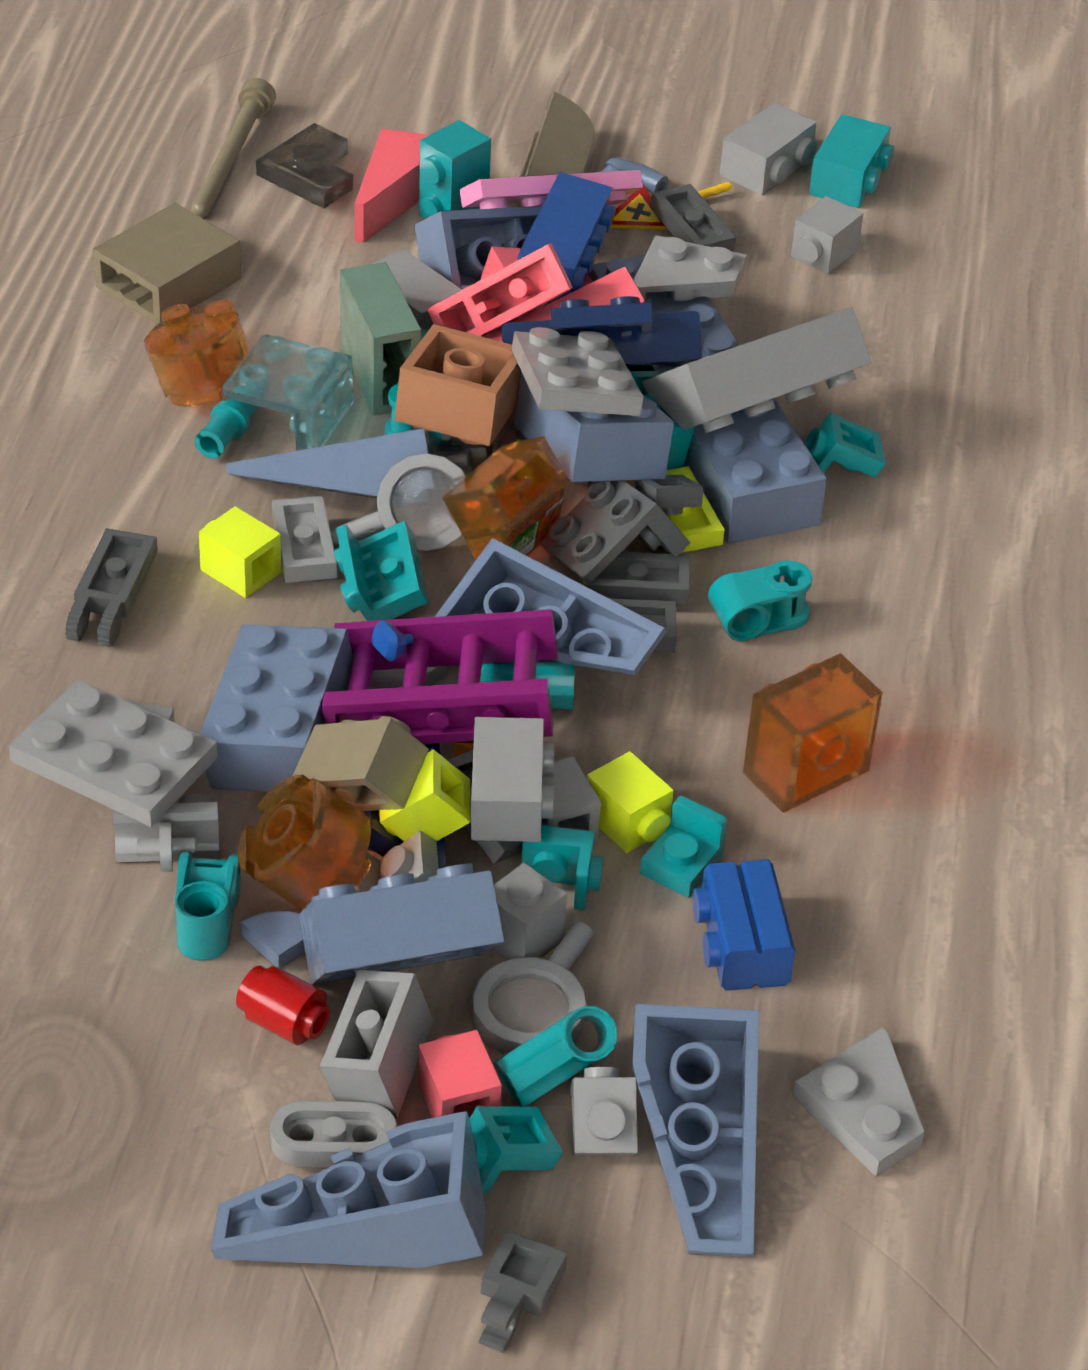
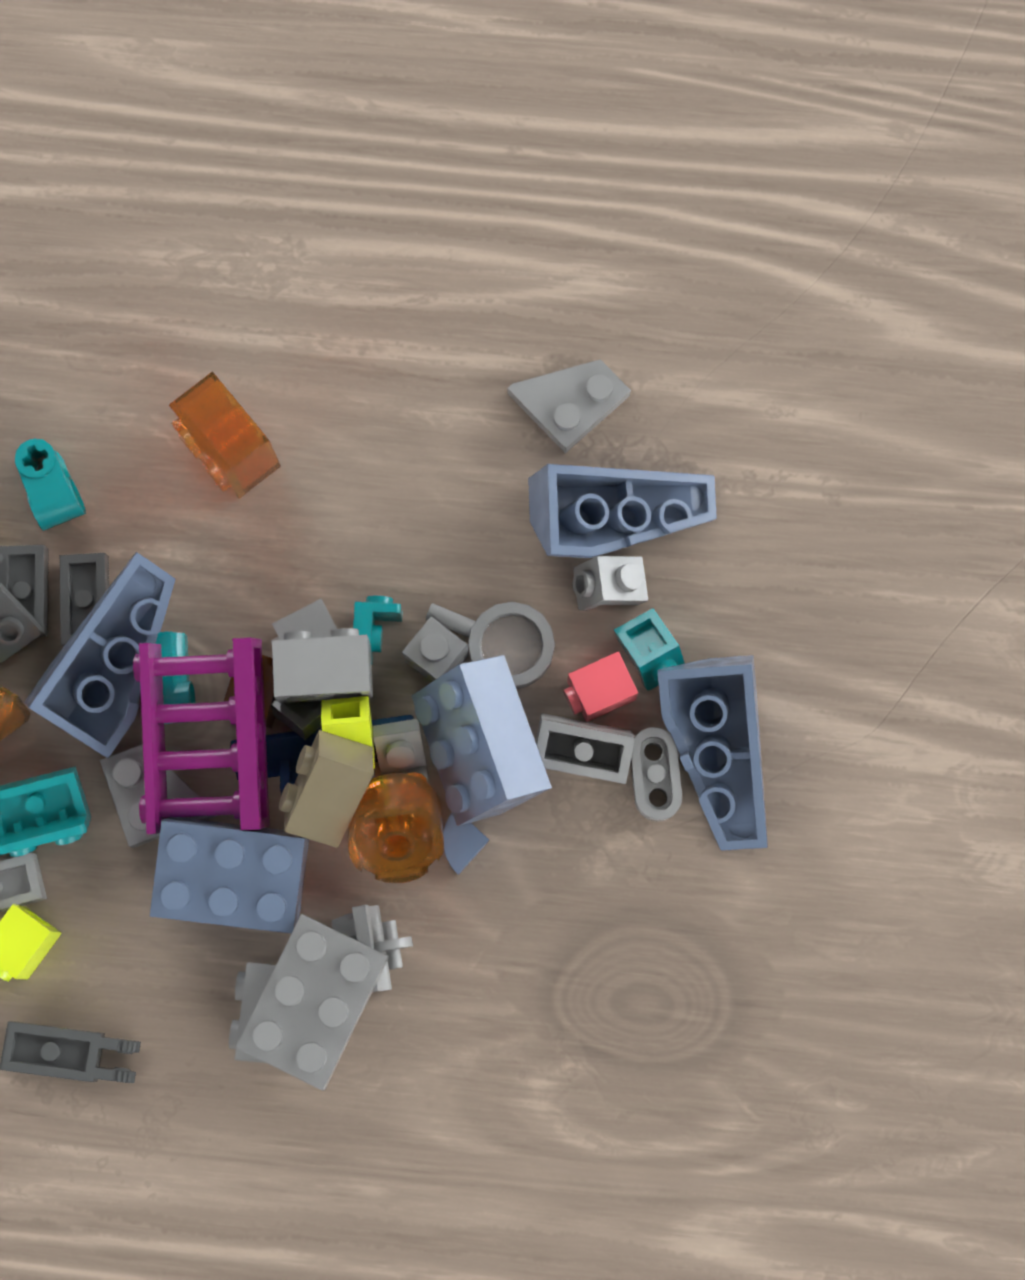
camera: 90 degrees left, 35 degrees up
teal piece [175,851,241,961] -> none
red brick [236,965,330,1046] -> none
blue rock [372,620,413,662] -> none
dark grey plate [479,1230,568,1353] -> none
teal piece [493,1006,617,1107] -> none
neon yellow brick [586,751,674,853] -> none
teal bracket [640,796,728,898] -> none
blue brick [693,859,795,990] -> none

